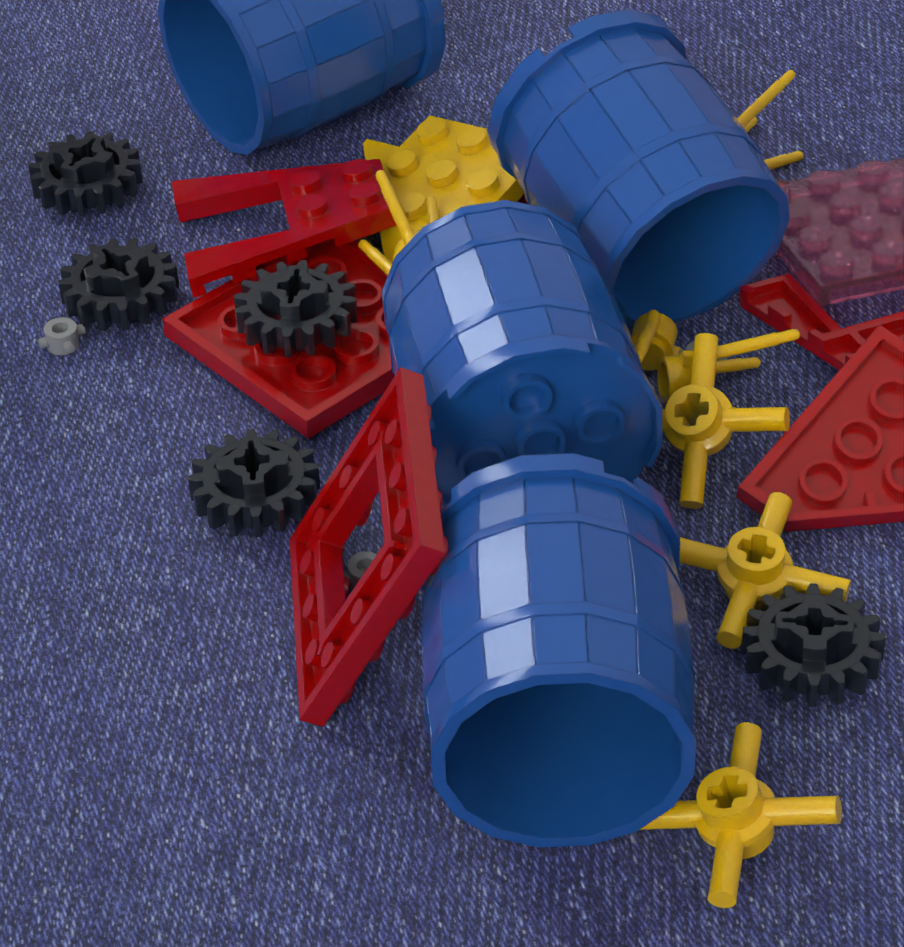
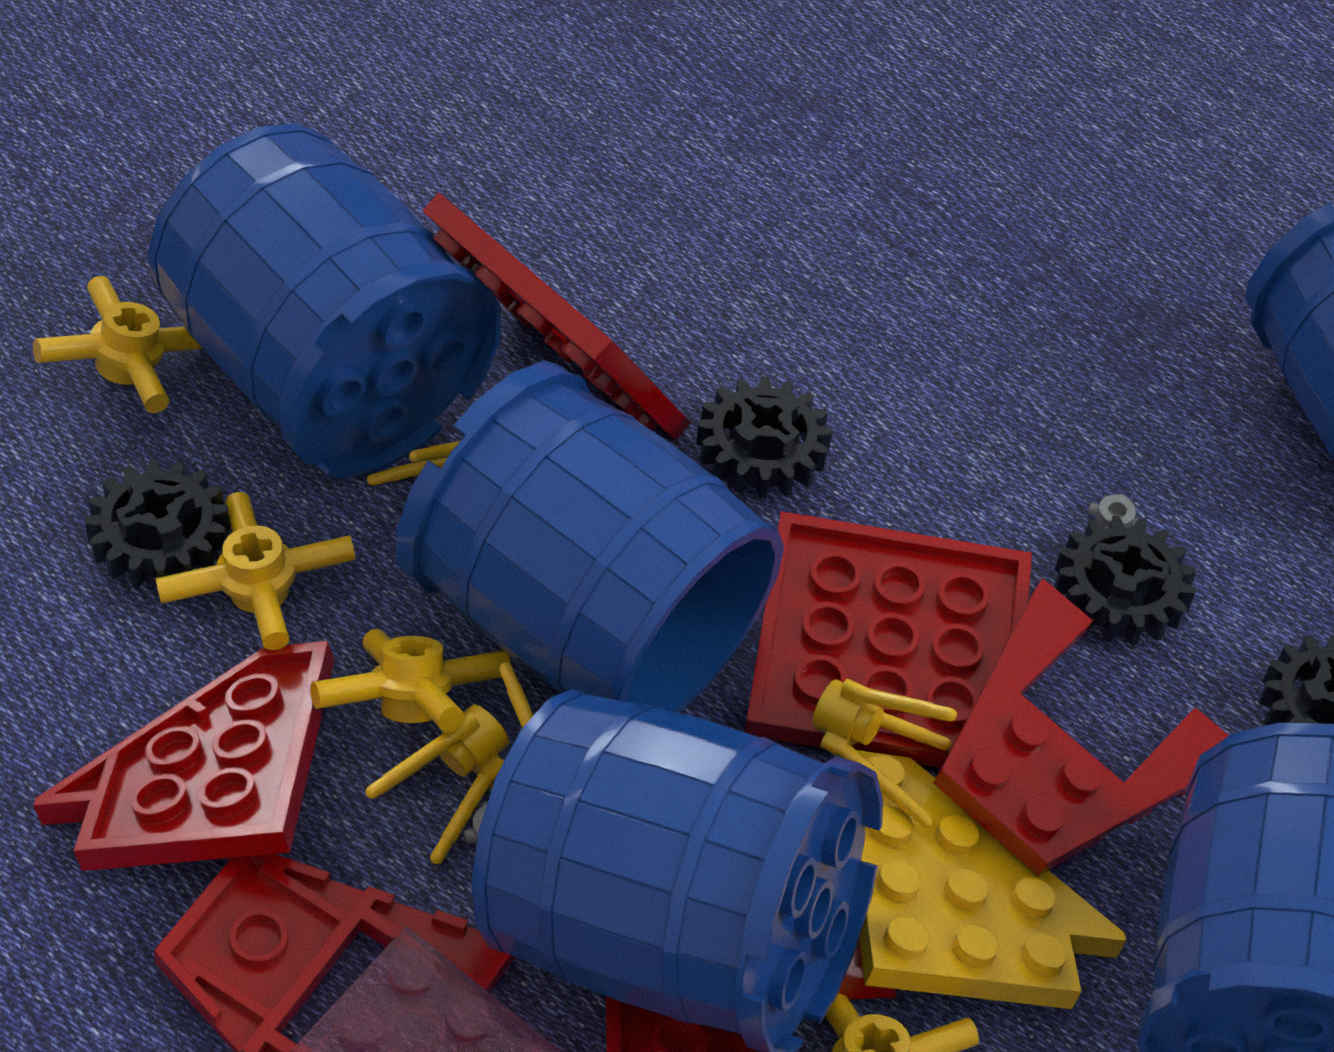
camera: 135 degrees right, 10 degrees up
black gear [234,260,358,358] -> none

